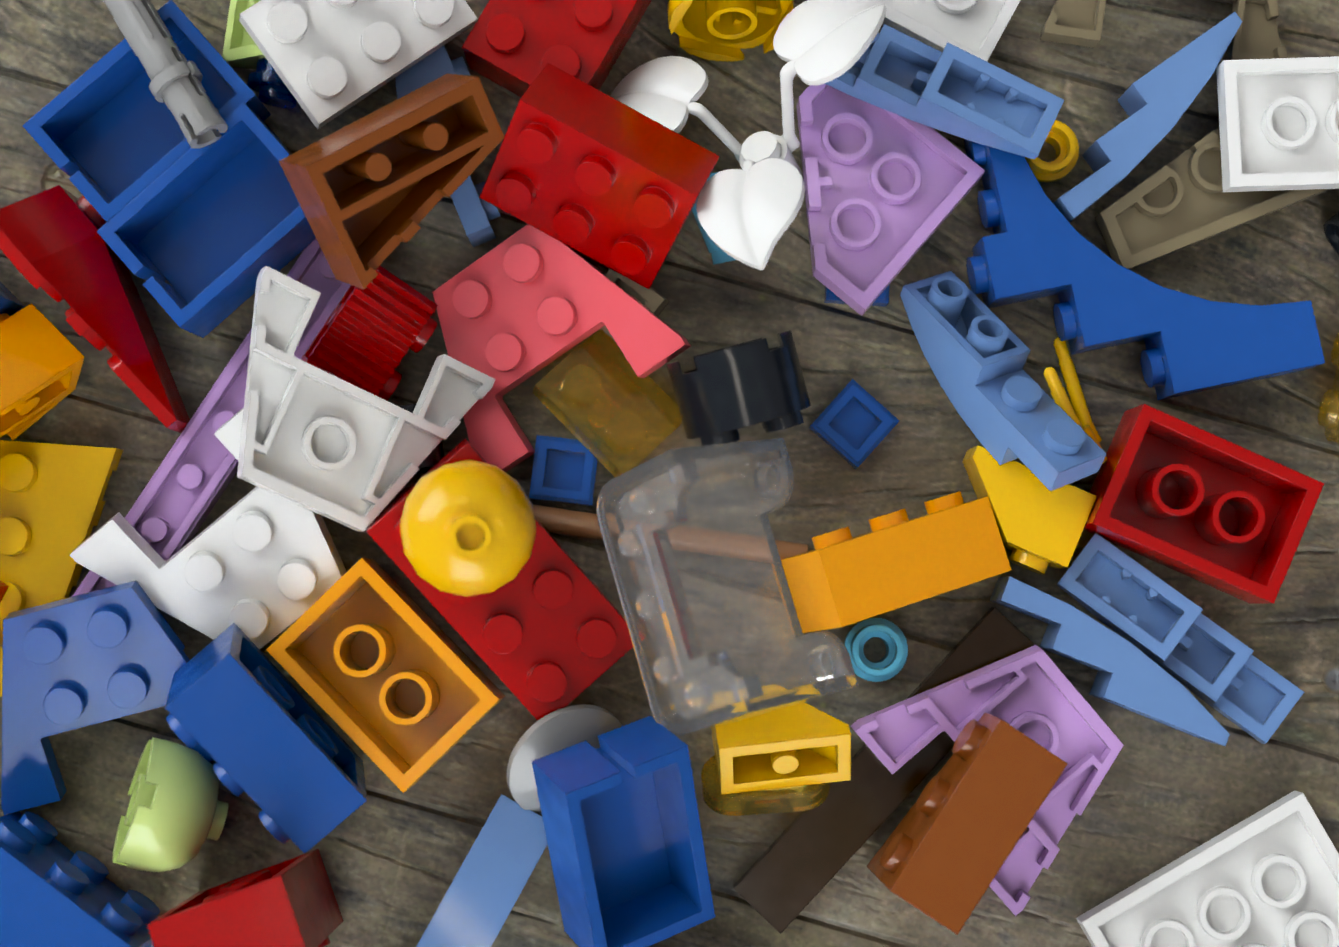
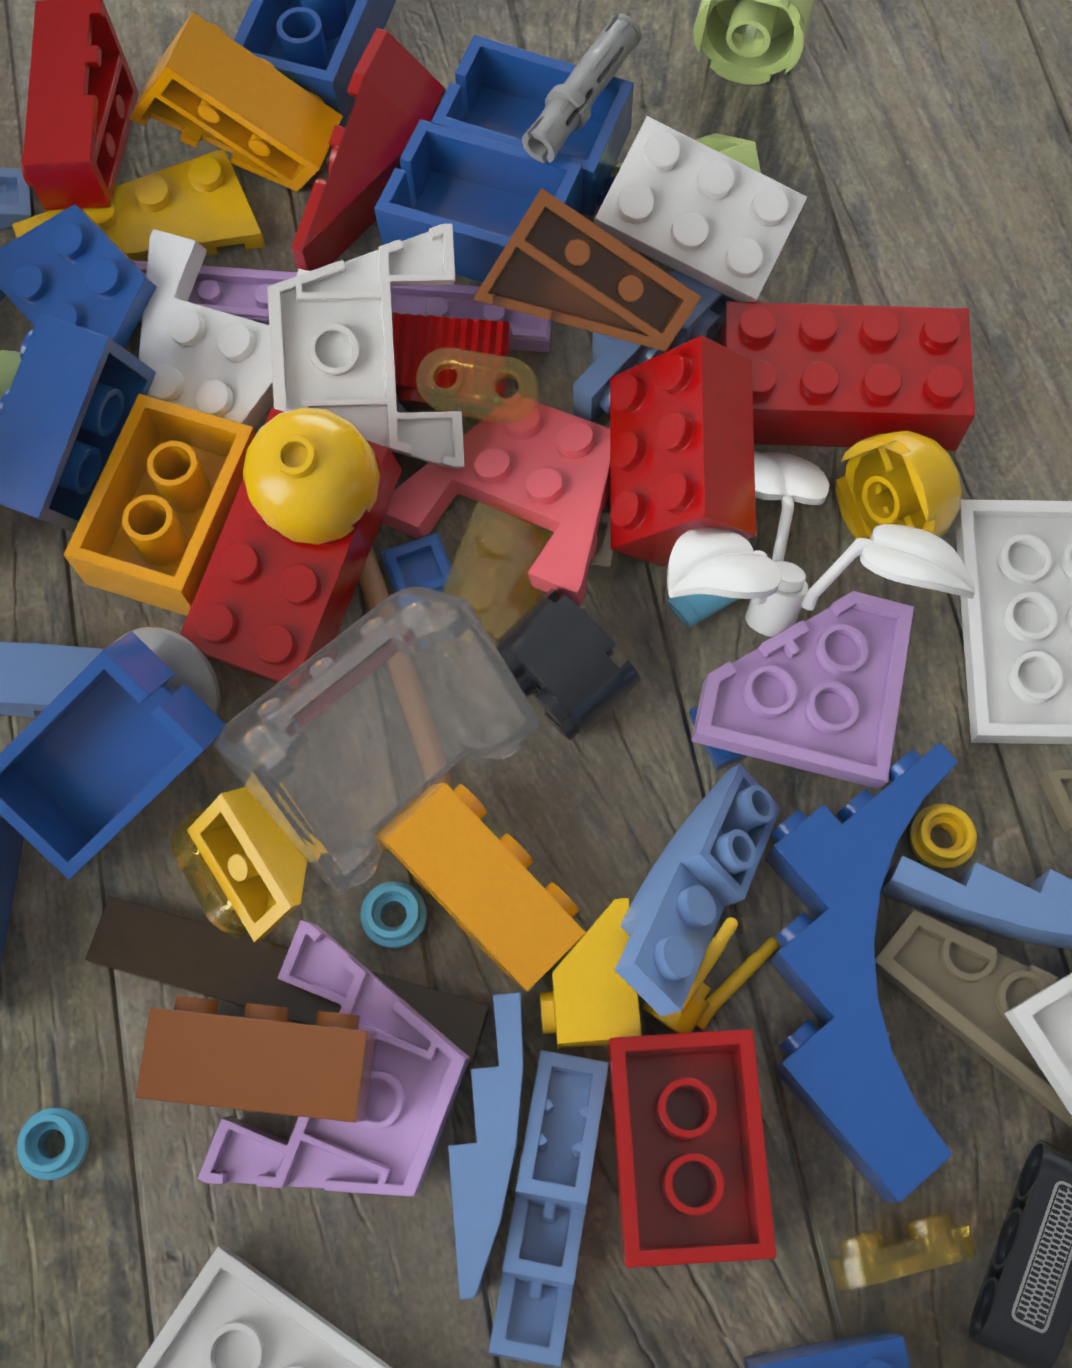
camera: 70 degrees right, 15 degrees down
blue tile [809,379,899,469] -> none
medium blue slope [824,24,1064,160] -> none
none -> clear yellow plate [416,348,539,423]

